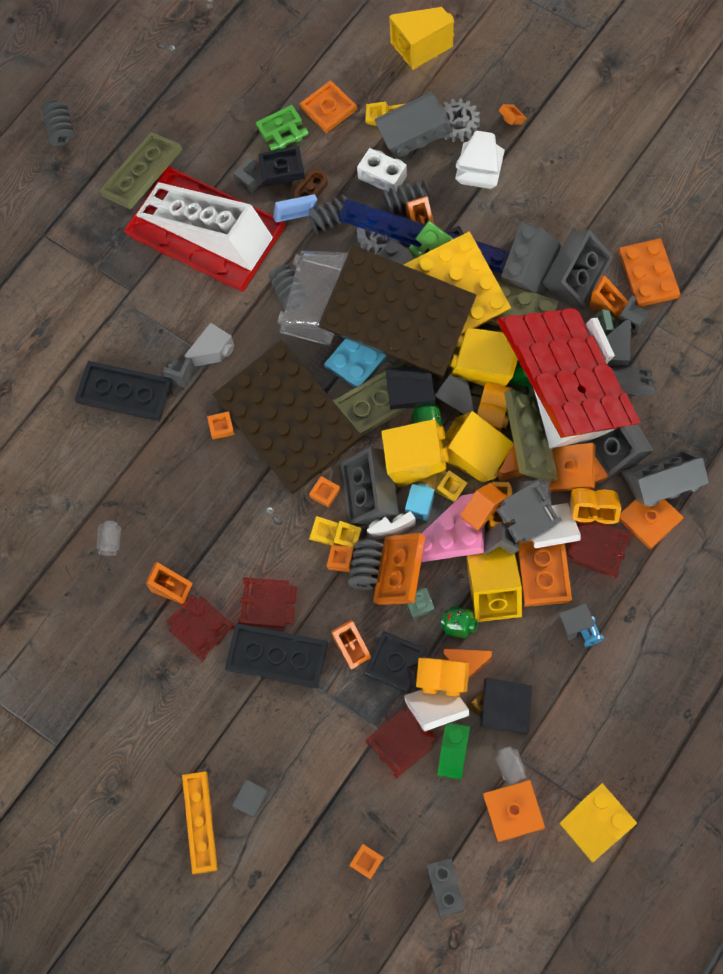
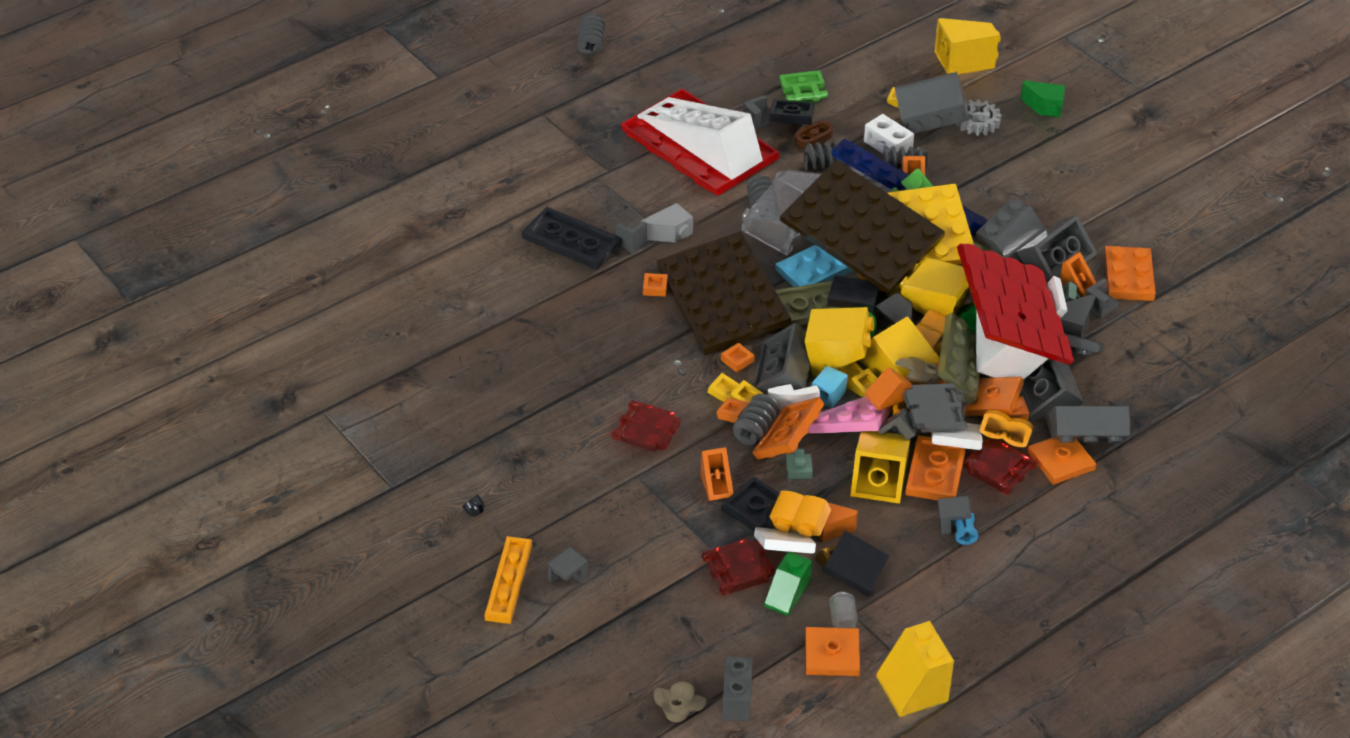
camera: 10 degrees right, 25 degrees down
clear brick [96,521,121,556] -> none
olive plate [99,132,183,210] -> none
orange slope [146,562,193,604] -> none
clear red plate [166,595,235,661] -> none
black plate [225,623,328,689] -> none
light blue tile [273,194,317,222] -> none
orange plate [299,80,358,134] -> none
orange plate [349,844,384,880] -> none
green head [441,606,478,640] -> none
white piece [455,131,504,189] -> none
orange plate [498,104,527,125] -> none
none -> black hinge [462,495,485,517]
none -> dark tan plate [654,681,707,722]
none -> dark tan plate [895,357,941,384]
none -> green slope [1020,80,1065,117]

